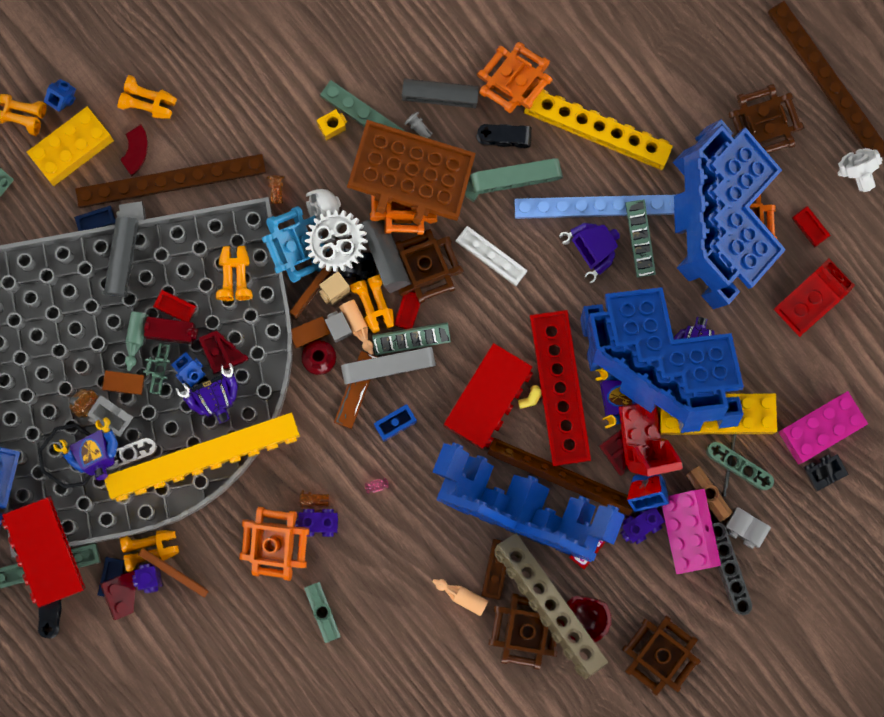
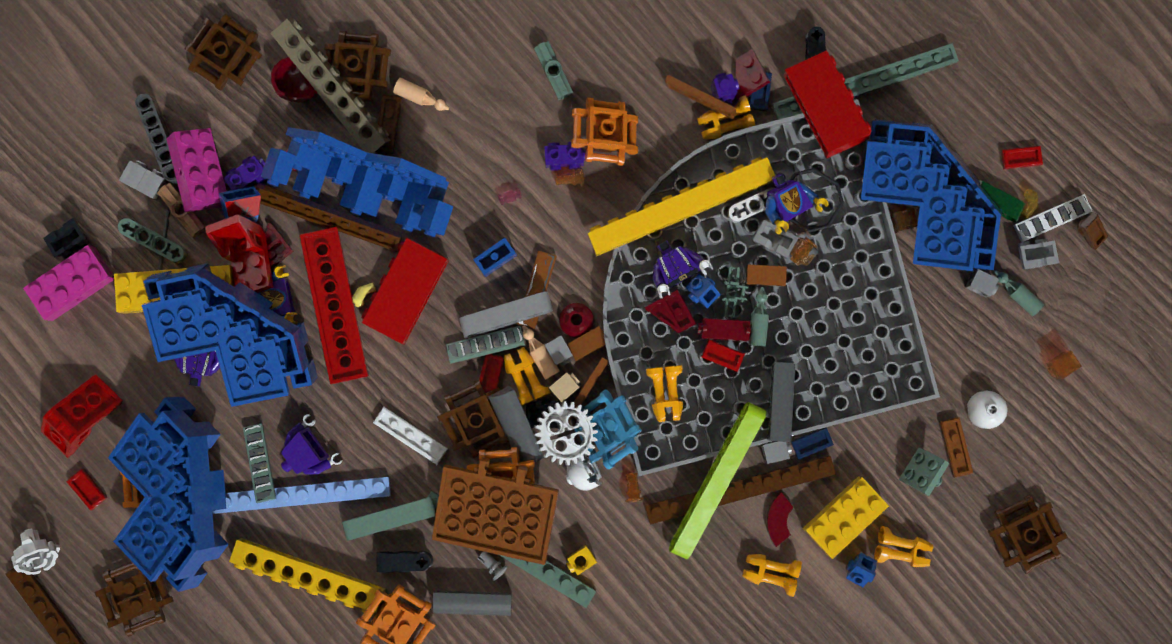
camera: 175 degrees left, 5 degrees up
none -> lime beam [669,402,766,559]

